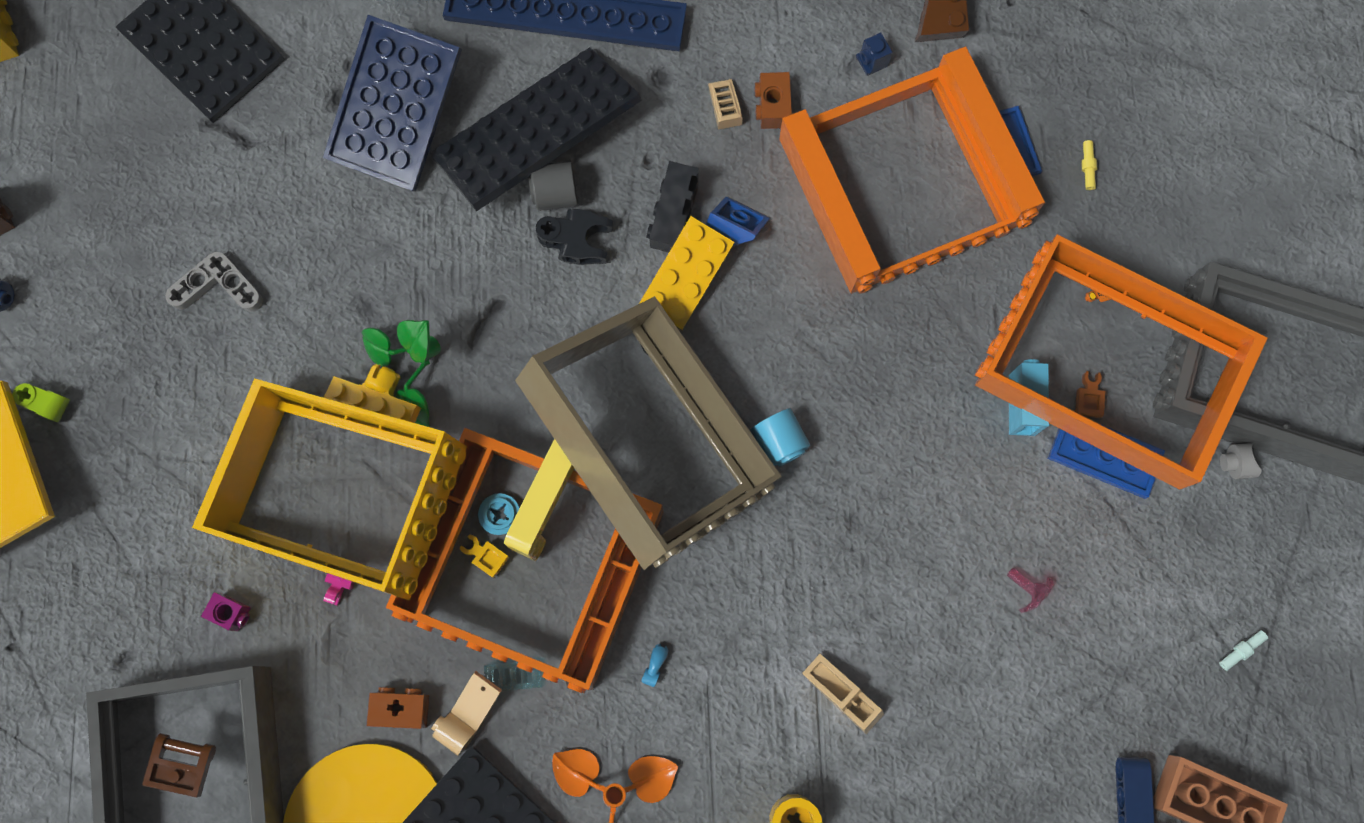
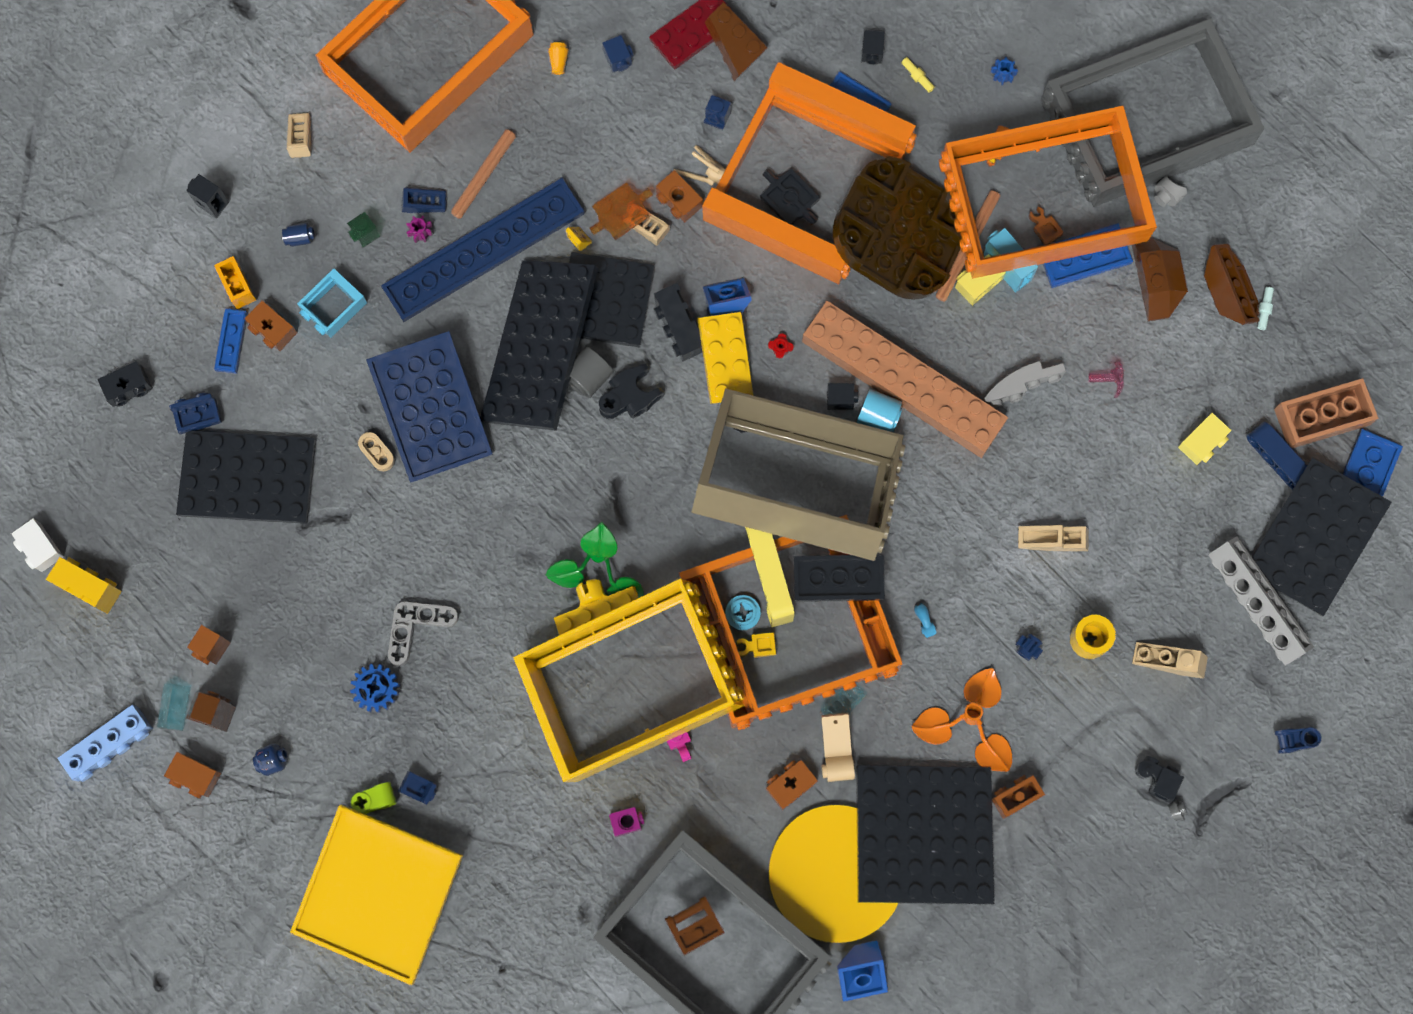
camera: 40 degrees left, 0 degrees up
none -> dark orange brick [187,625,231,665]
none -> blue gear [350,664,400,713]
none -> tan plate [358,432,395,471]
none -> dark blue bracket [398,771,437,805]
none -> yellow slope [566,227,592,251]
none -> black plate [569,252,655,348]
none -> clear orange plate [589,182,653,240]
none -> tan plant [673,145,726,186]
none -> black plate [760,168,820,225]
none -> red plate [768,334,794,359]
none -> black plate [794,555,885,602]
none -> nougat brick [802,301,1009,458]
none -> black brick [827,383,858,410]
none -> dark brown plate [833,157,962,300]
none -> black brick [861,30,885,65]
none -> nougat axle [936,190,1000,302]
none -> light yellow brick [955,254,1006,306]
none -> light grey slope [983,361,1066,408]
none -> blue gear [991,57,1018,85]
none -> dark blue gear [1015,633,1043,661]
none -> reddish brown wedge [1132,237,1188,322]
none -> light yellow brick [1178,413,1231,465]
none -> reddish brown wedge [1204,244,1260,325]

